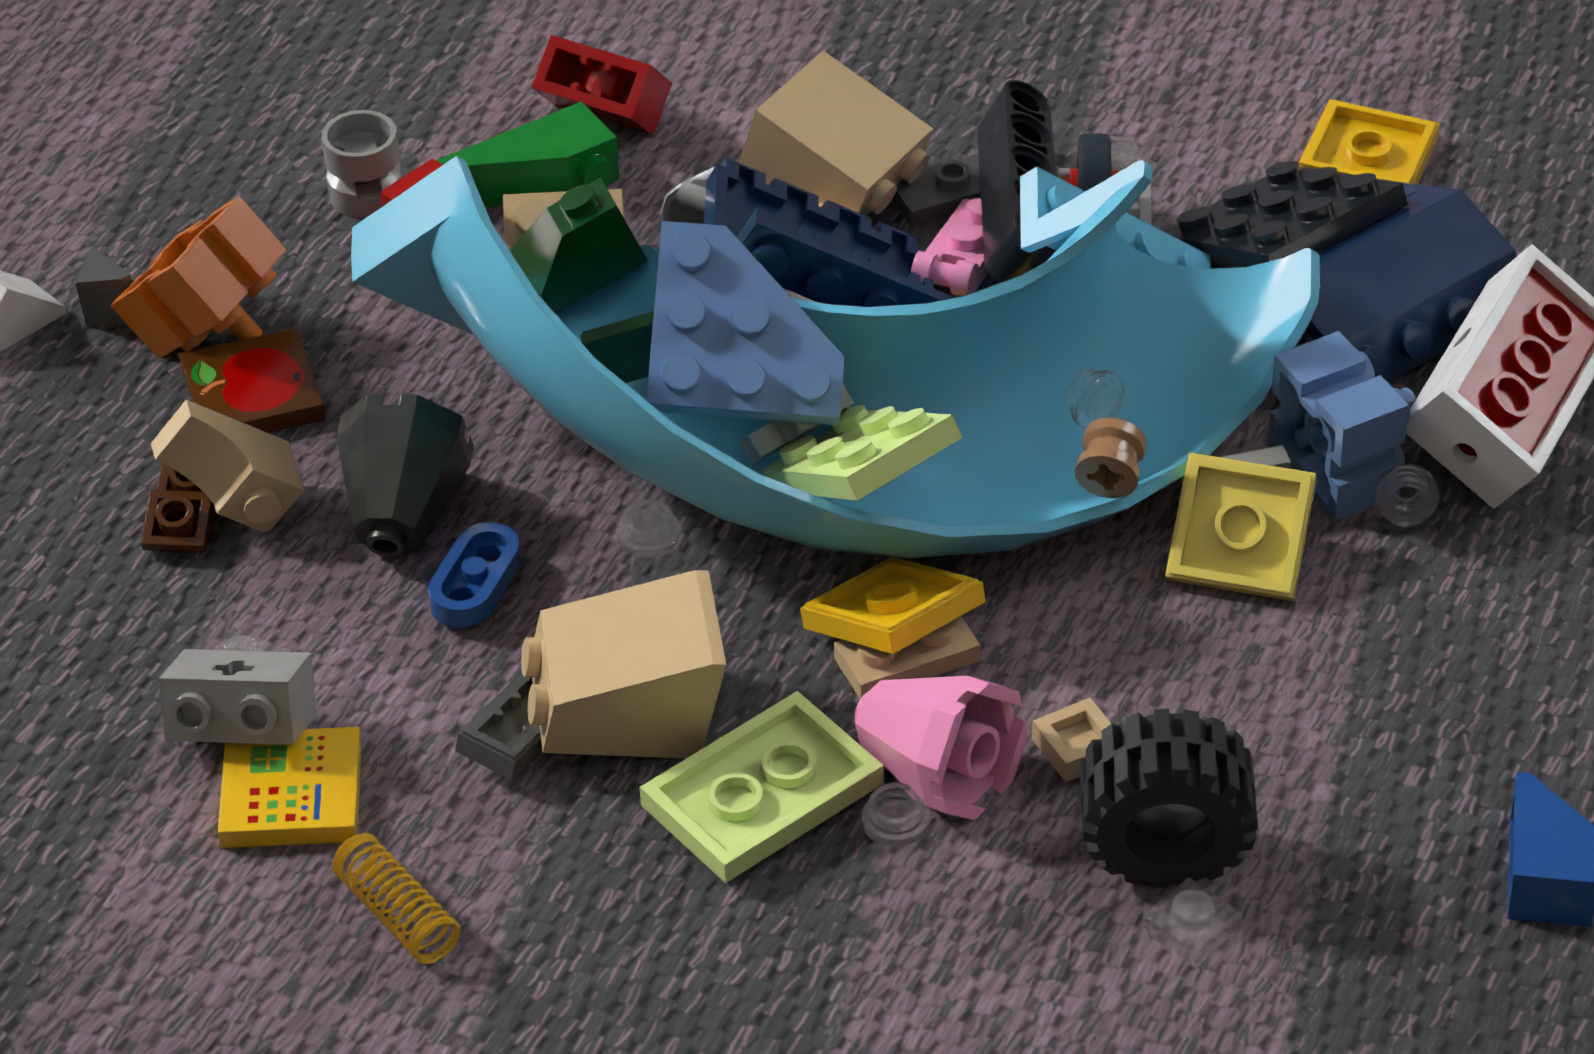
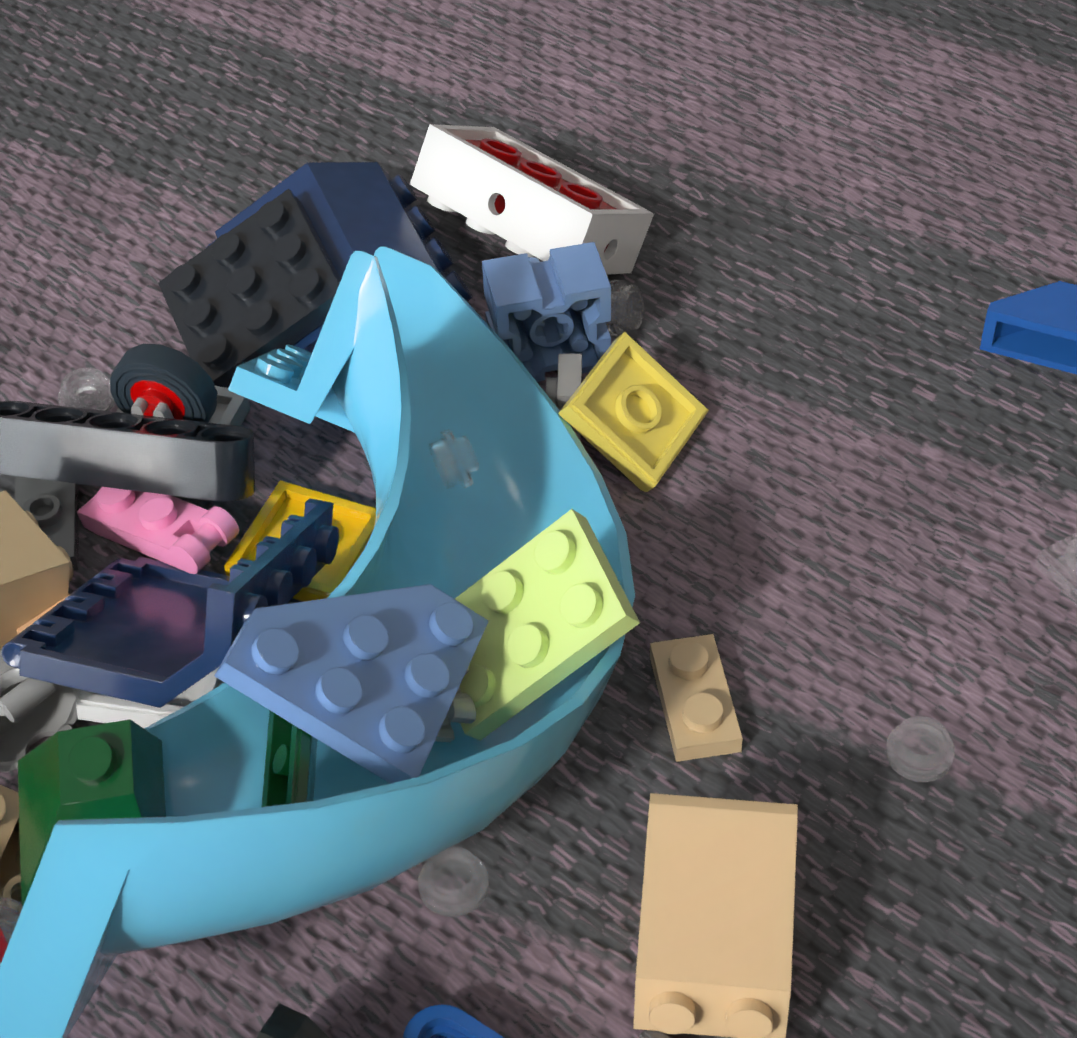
camera: 75 degrees left, 5 degrees up
yellowish green plate [640,691,884,883] -> none
yellow tile [800,557,986,654] -> none
bright pink cone [855,676,1028,820] -> none
tan plate [1032,697,1111,782] -> none
medium nougat wheel [1075,417,1147,499] -> none
black tyre [1080,708,1258,888] -> none
yellow tile [1299,99,1440,184] -> none

